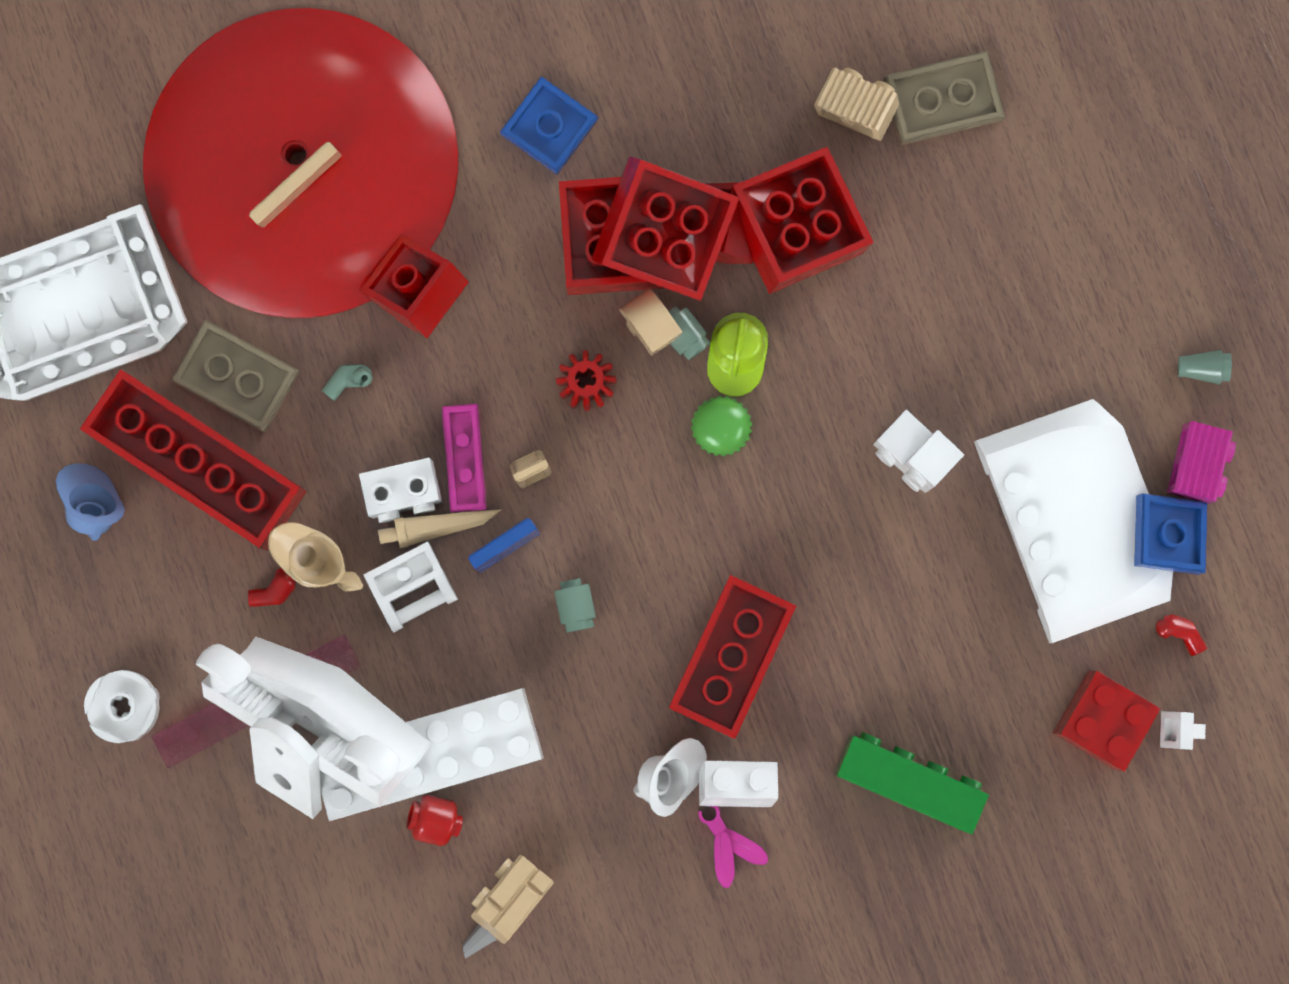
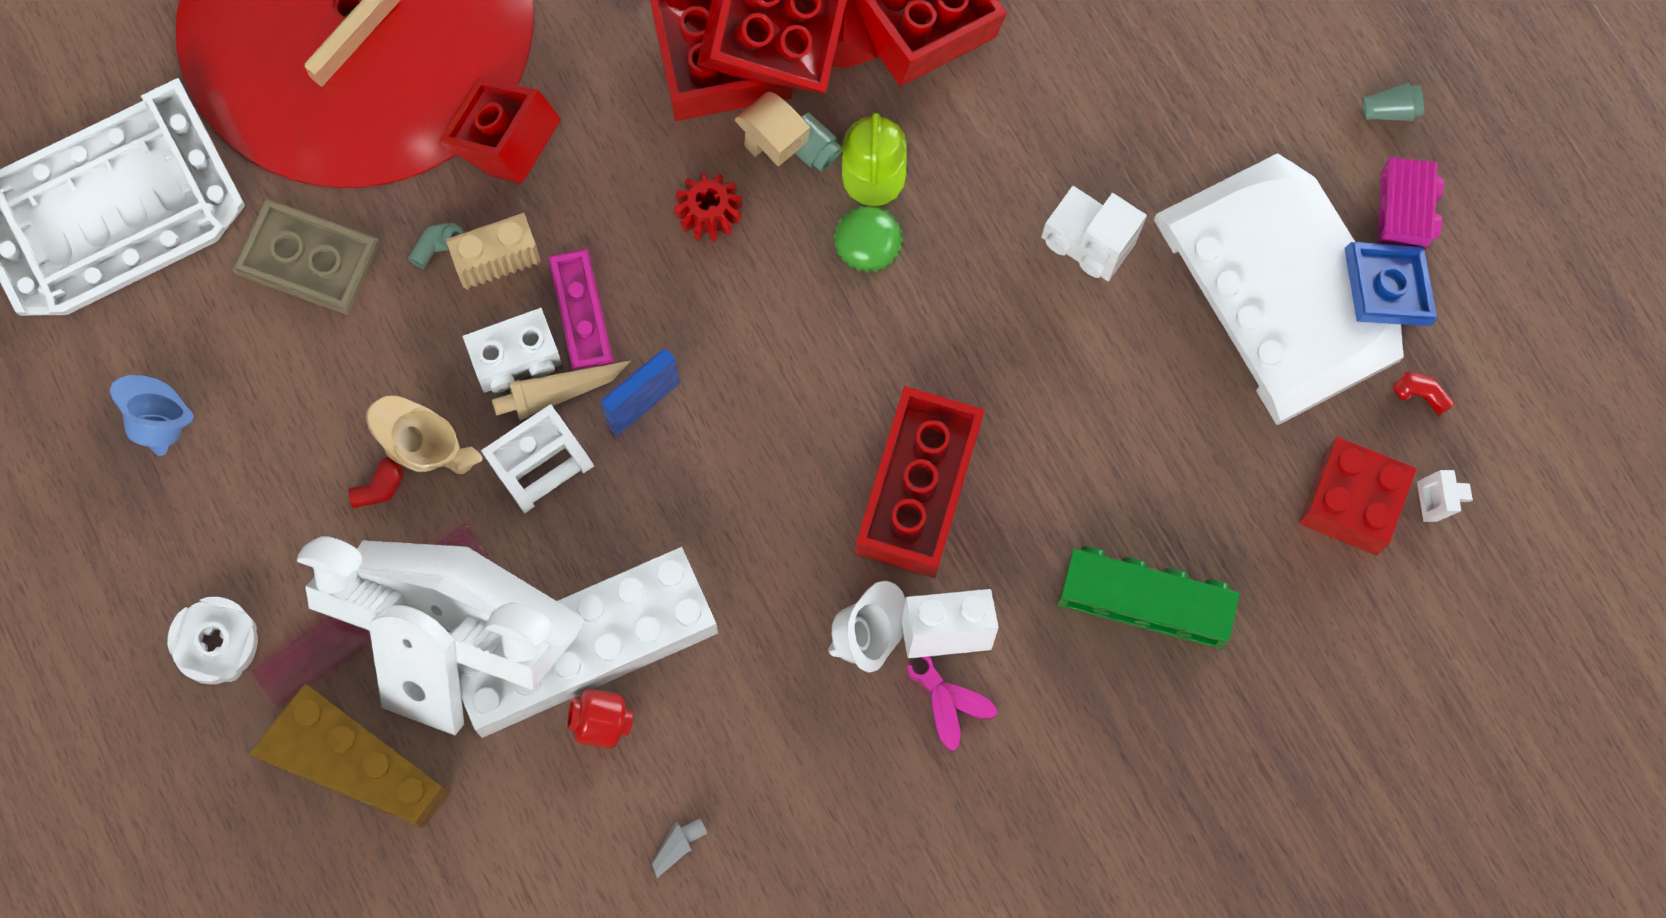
camera: 15 degrees left, 10 degrees down
red brick [80,369,307,551] -> none
tan brick [471,855,554,944] -> none
tan slope [510,450,552,489] -> none
sand green brick [554,578,596,633] -> none
none -> pearl gold wedge [249,684,450,828]
none -> tan brick [445,213,541,290]

